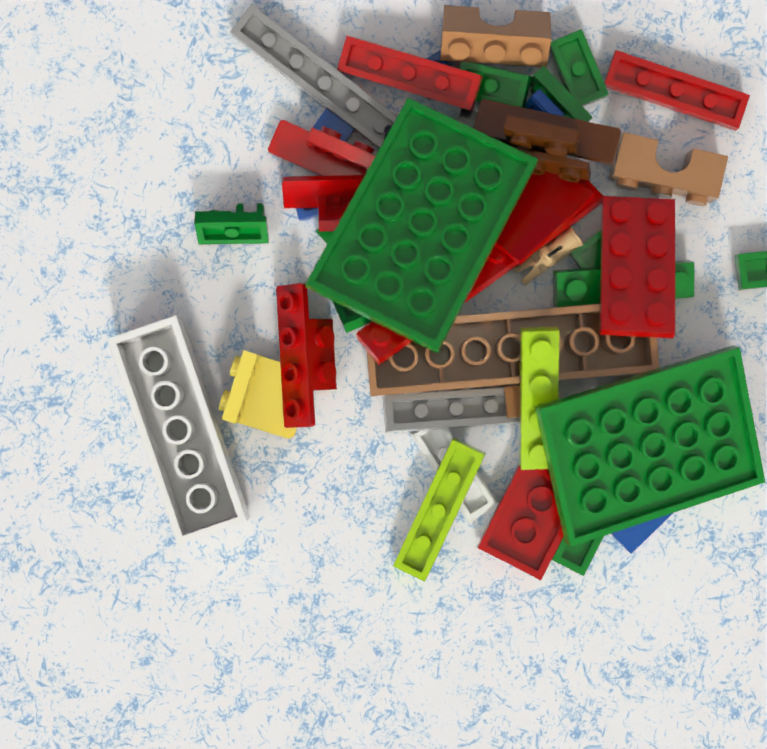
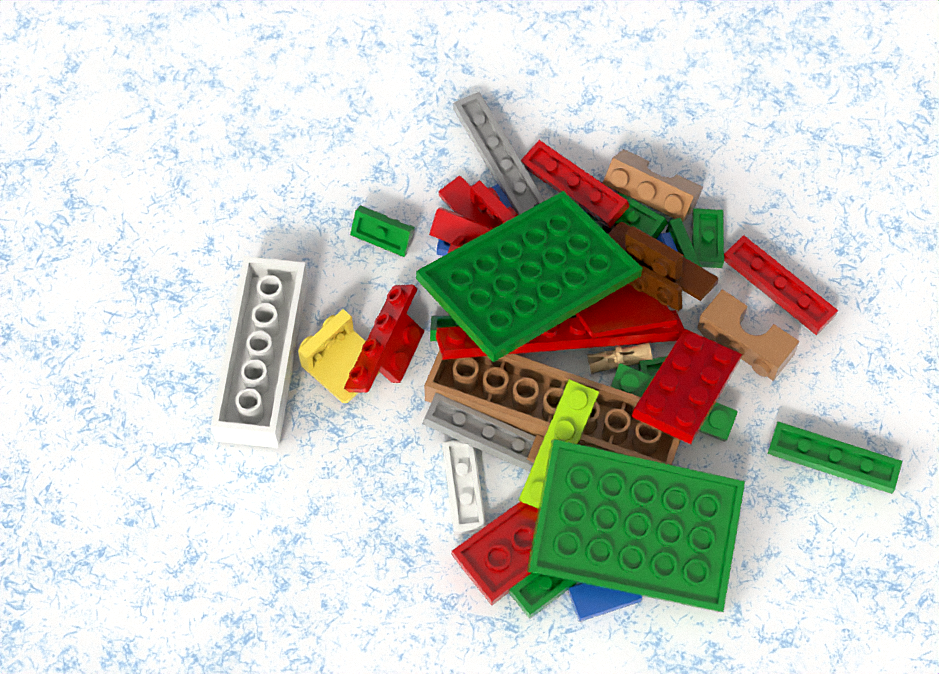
camera: 30 degrees right, 25 degrees down
lime plate [393,438,486,582] -> none

